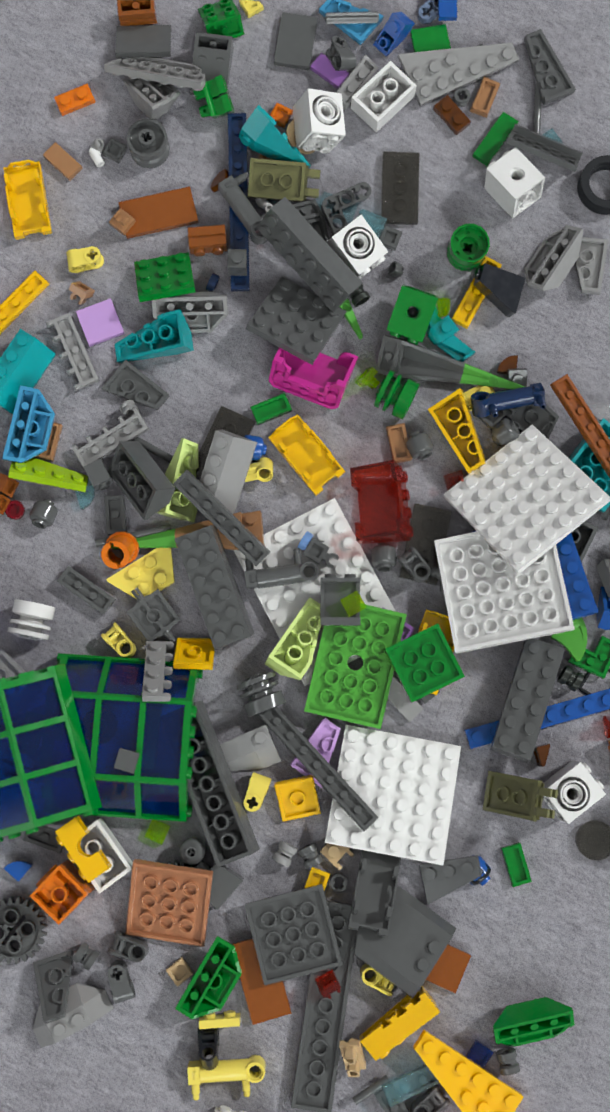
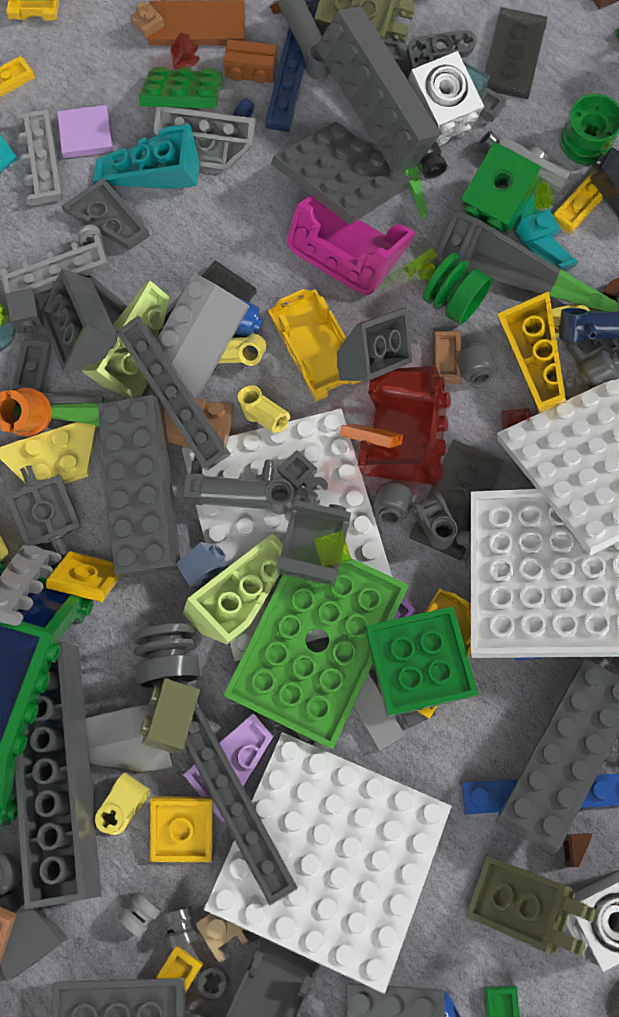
camera: 15 degrees right, 10 degrees down
light yellow piece [66,246,104,273] -> none
medium nougat tile [69,281,95,305] -> none
dark grey brick [227,249,247,276] -> none
green tile [250,393,292,425] -> none
medium blue tile [298,531,313,551] -> none
none -> olive brick [139,678,200,755]
none -> clear red tile [170,32,200,70]
none -> sand blue brick [176,542,229,588]
none -> light yellow piece [237,385,290,433]
none -> dark grey slope [337,308,412,381]
none -> orange tile [340,423,403,448]
none -> light grey piece [499,137,572,193]

